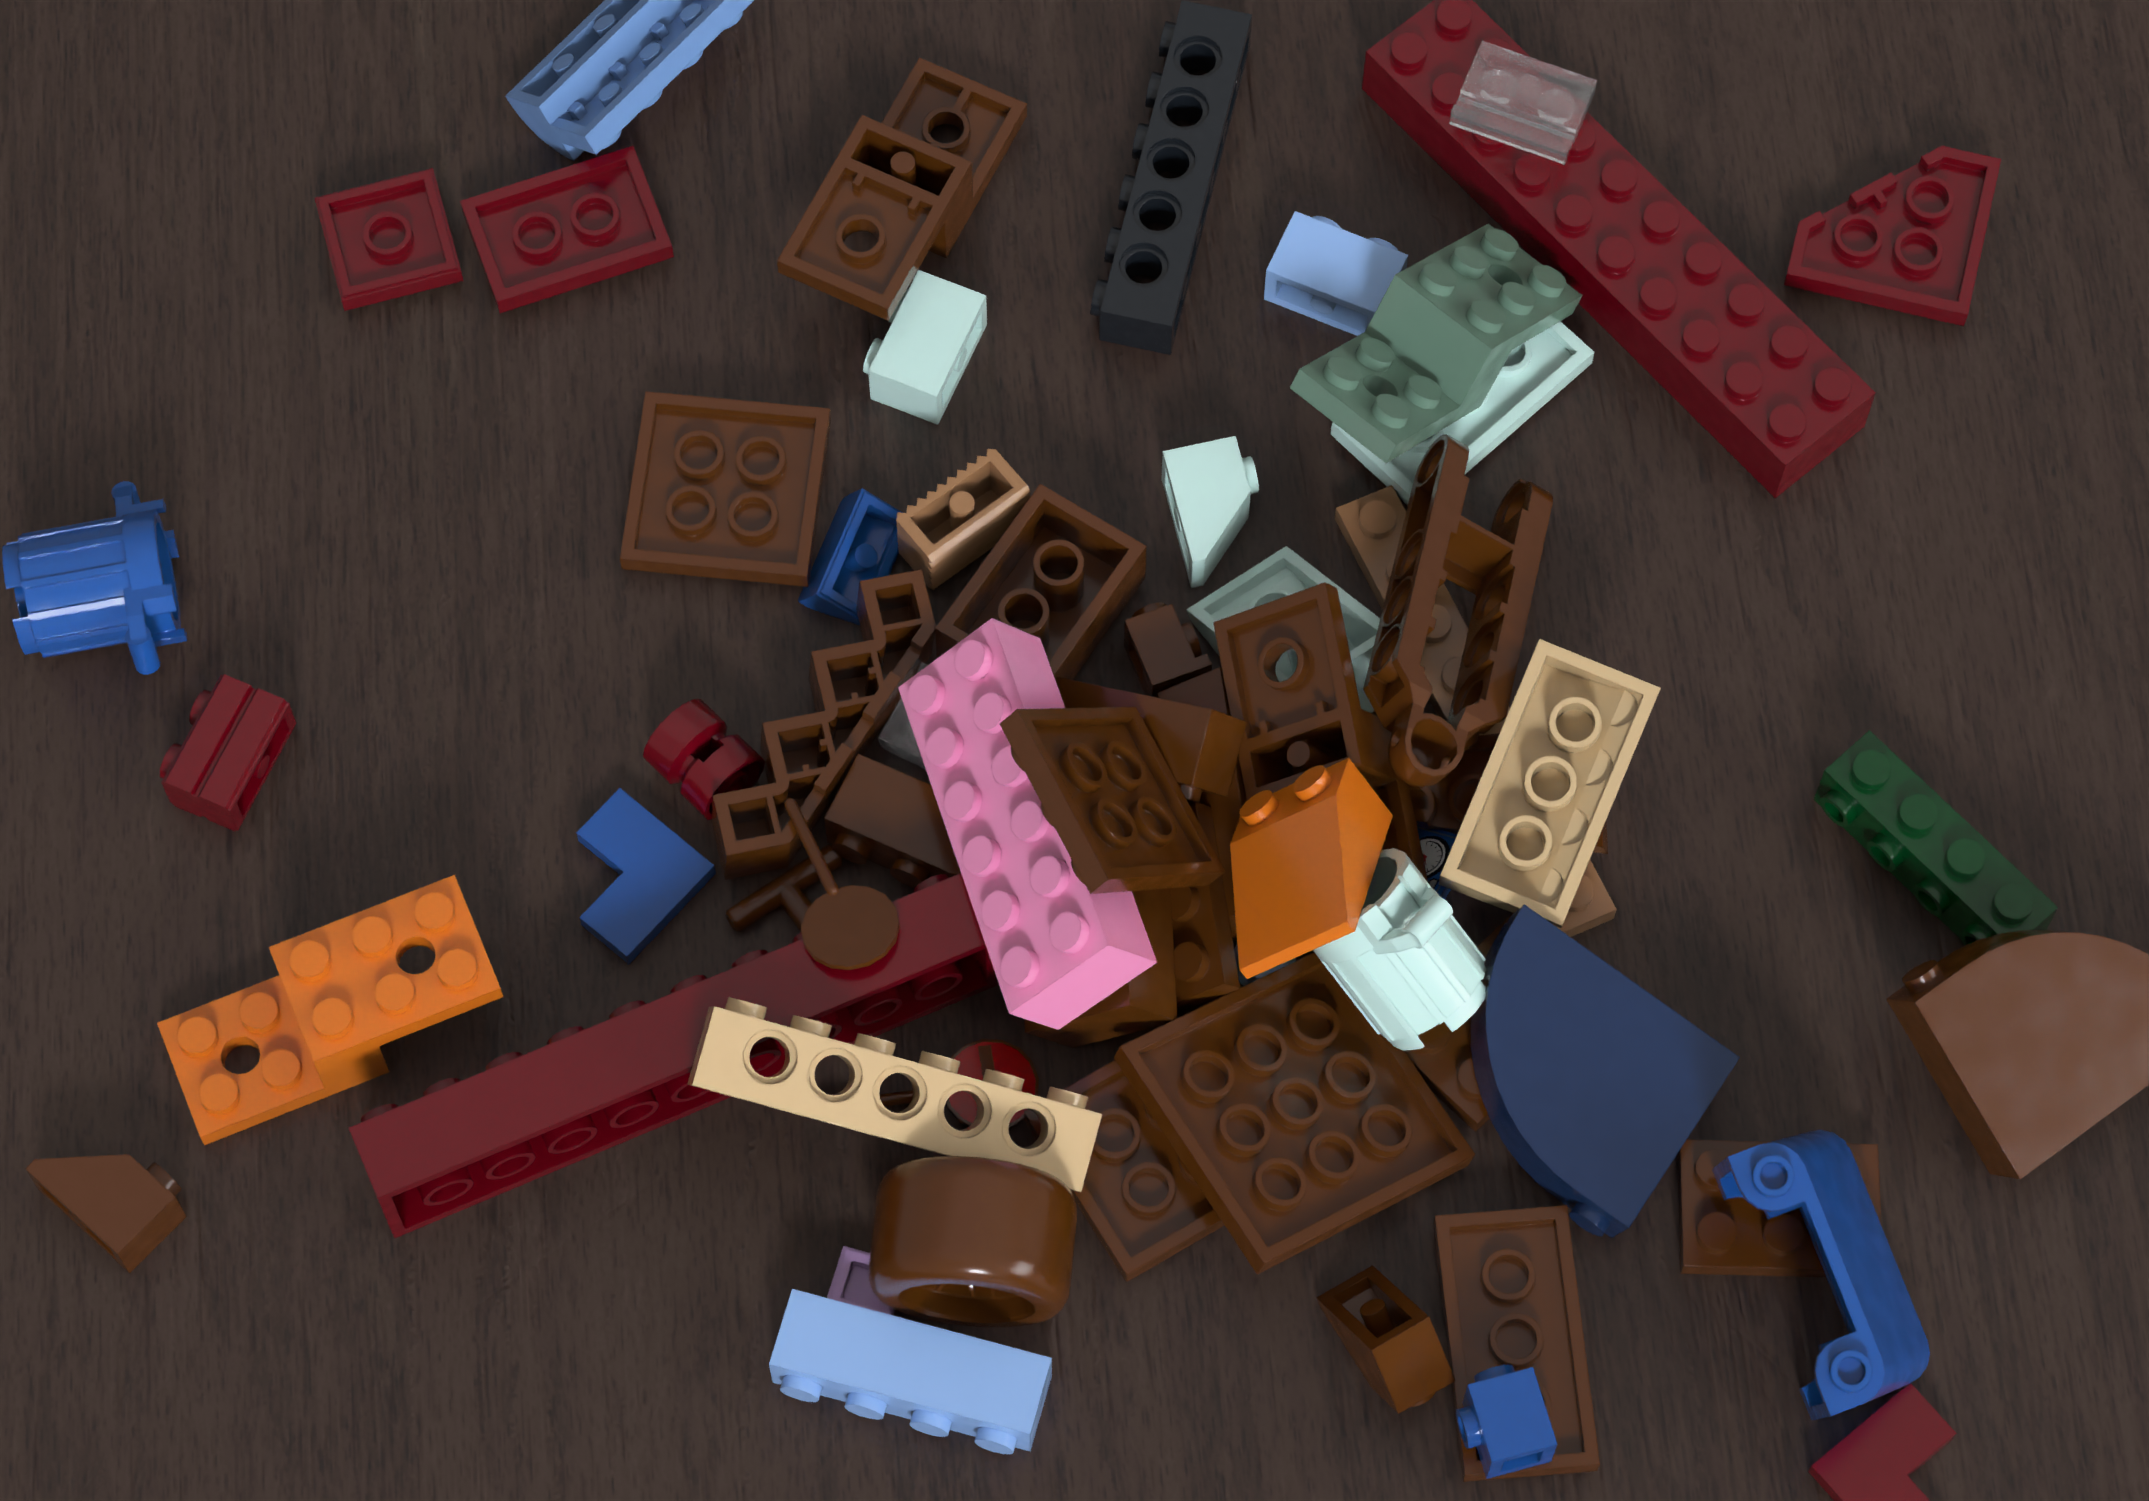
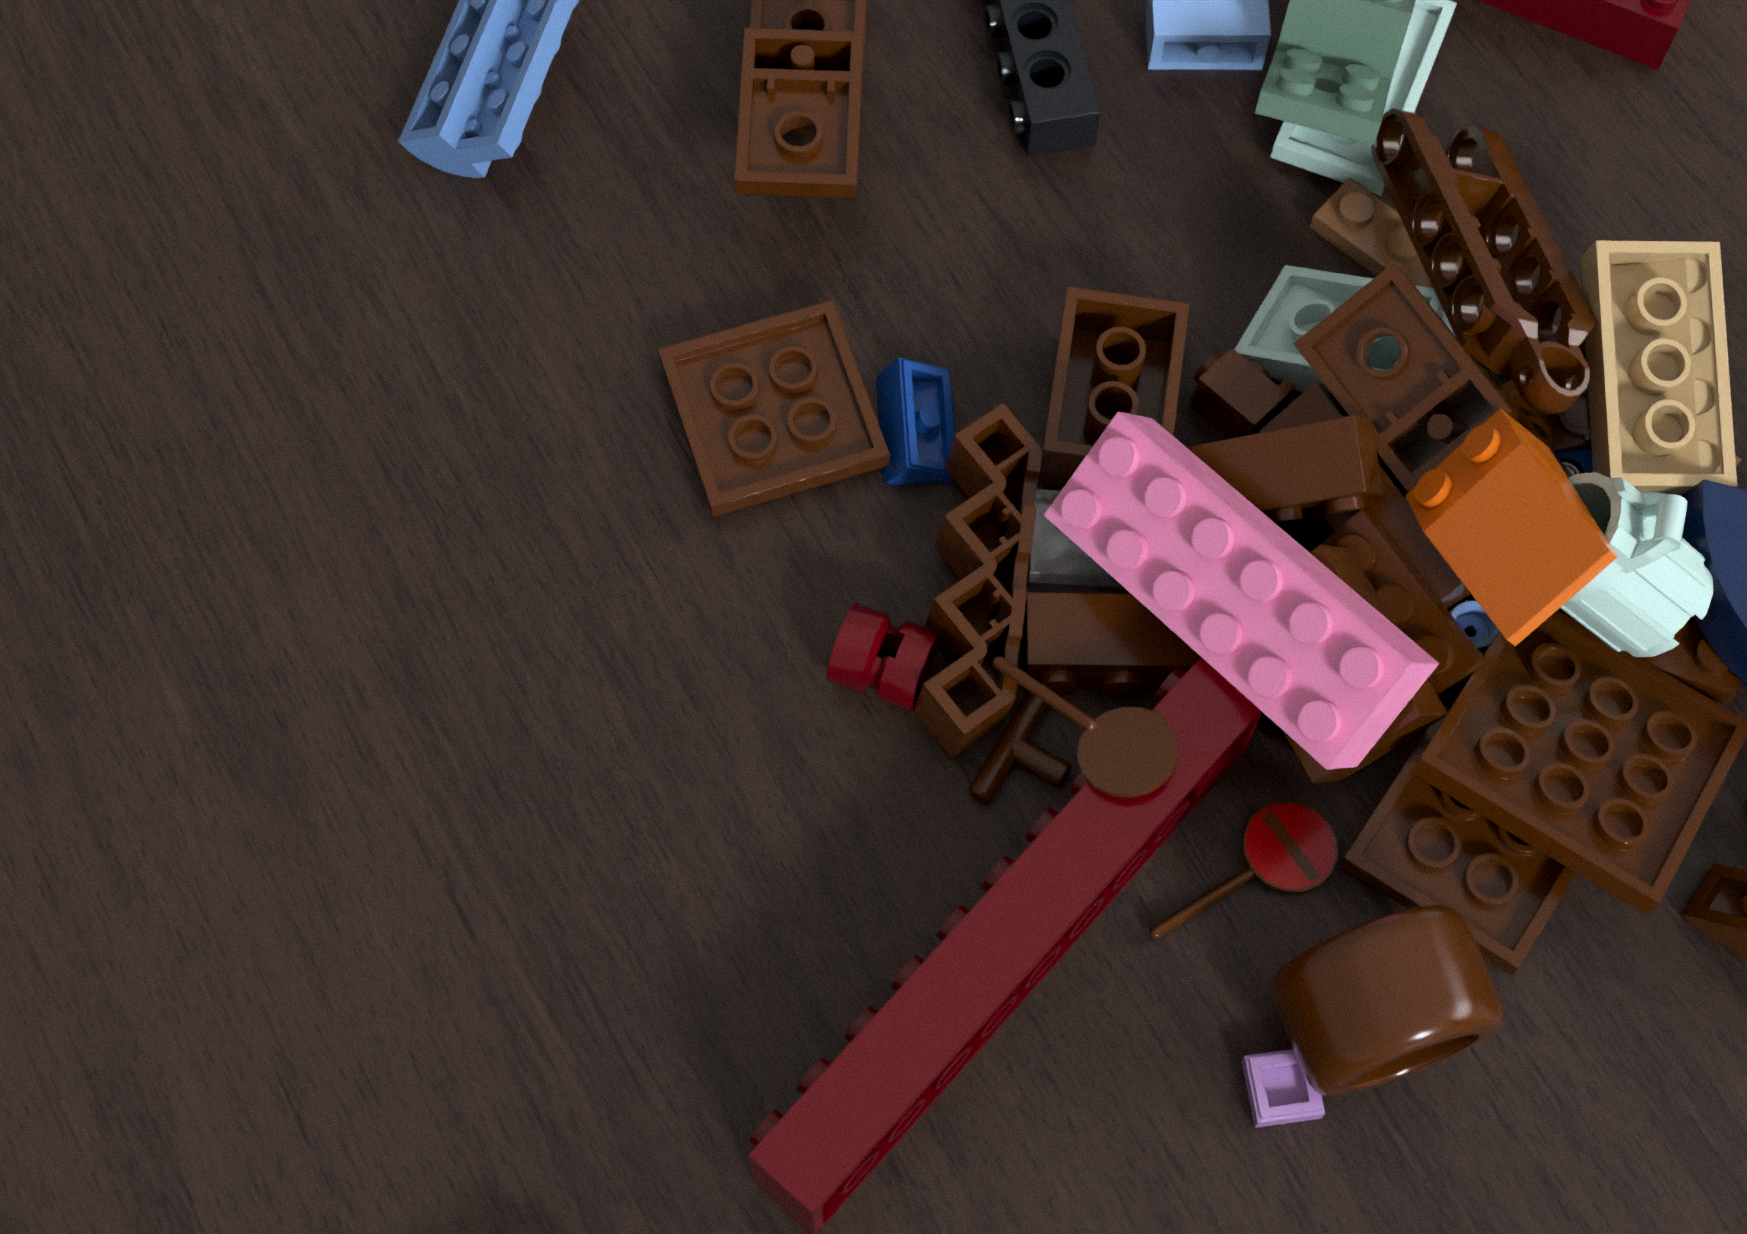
camera: 25 degrees left, 0 degrees up
blue container [2,481,188,675] -> none
orange bracket [157,875,503,1145] -> none
dark red brick [160,674,296,831] -> none
dark red plate [314,168,464,311] -> none
dark red plate [460,146,674,313] -> none
blue tile [576,788,716,965] -> none
tan brick [687,997,1102,1192] -> none
light blue brick [769,1289,1052,1454] -> none
light aqua brick [863,270,987,425] -> none
medium nougat brick [896,449,1031,590] -> none
reddish brown plate [1000,707,1226,894] -> none
light aqua slope [1162,436,1259,588] -> none

